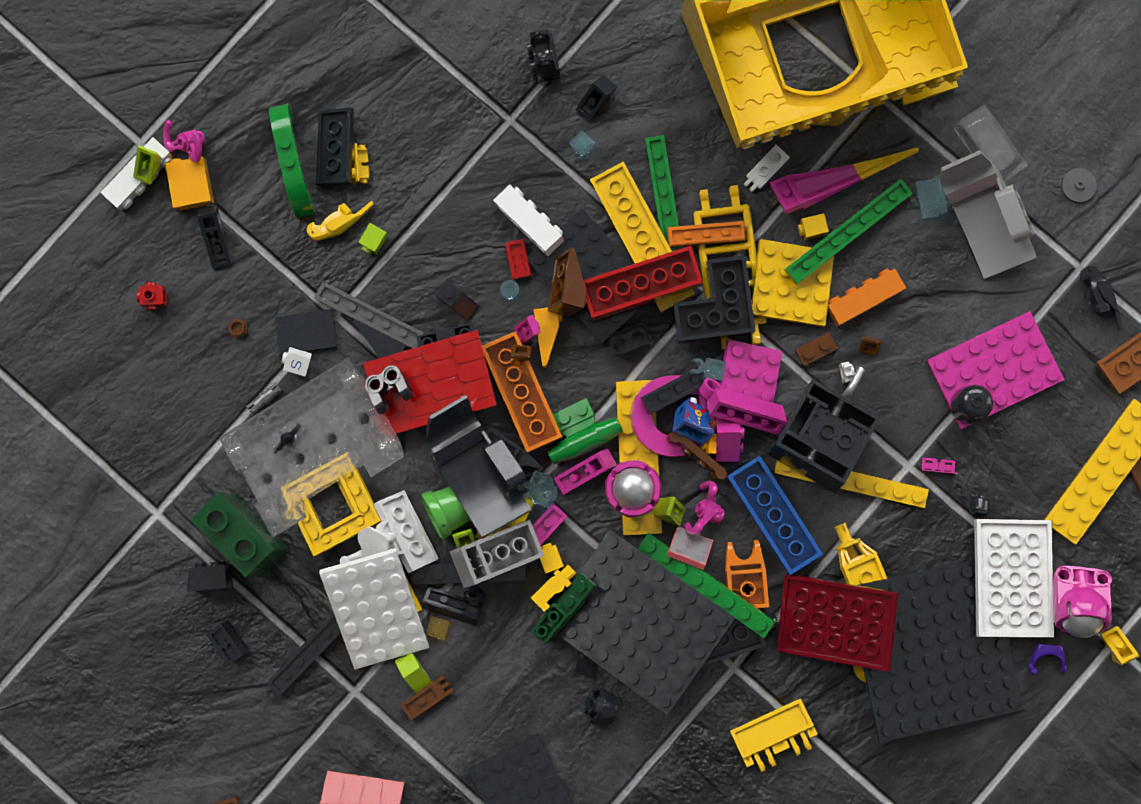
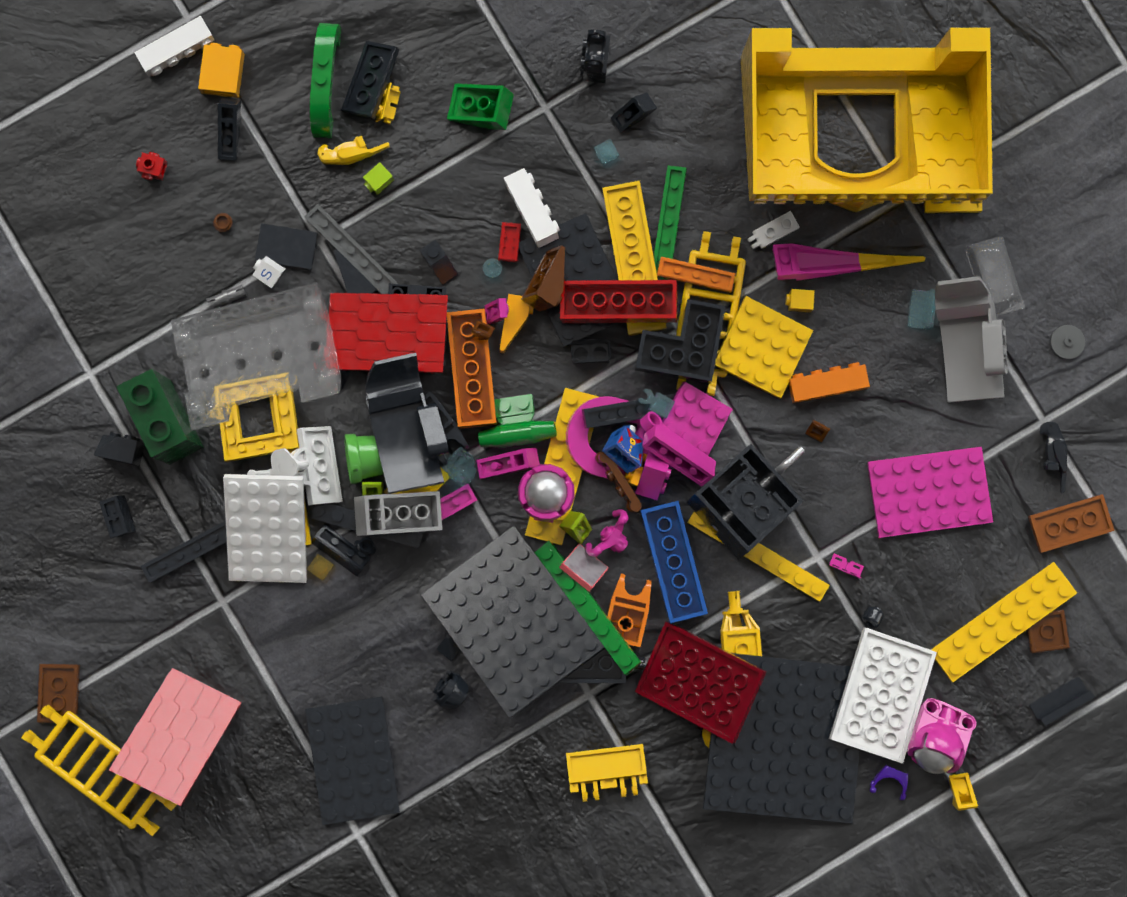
camera: 10 degrees right, 0 degrees up
lime slope [133,145,163,185] -> none
dark pink piece [163,120,205,163] -> none
black piece [274,423,301,454] -> none
piece [365,365,415,415] -> none
lime slope [395,653,432,693] -> none
reddish brown hinge [400,674,454,720] -> none
dark green slope [530,572,596,645] -> none
yellow hips [531,565,576,612] -> none
yellow brick [540,543,564,573] -> none
green plate [784,179,913,285] -> none
reddish brown plate [794,332,838,367] -> none
white plate [839,362,855,383] -> none
black cylinder [951,384,994,424] -> none
none -> green slope [447,84,514,130]

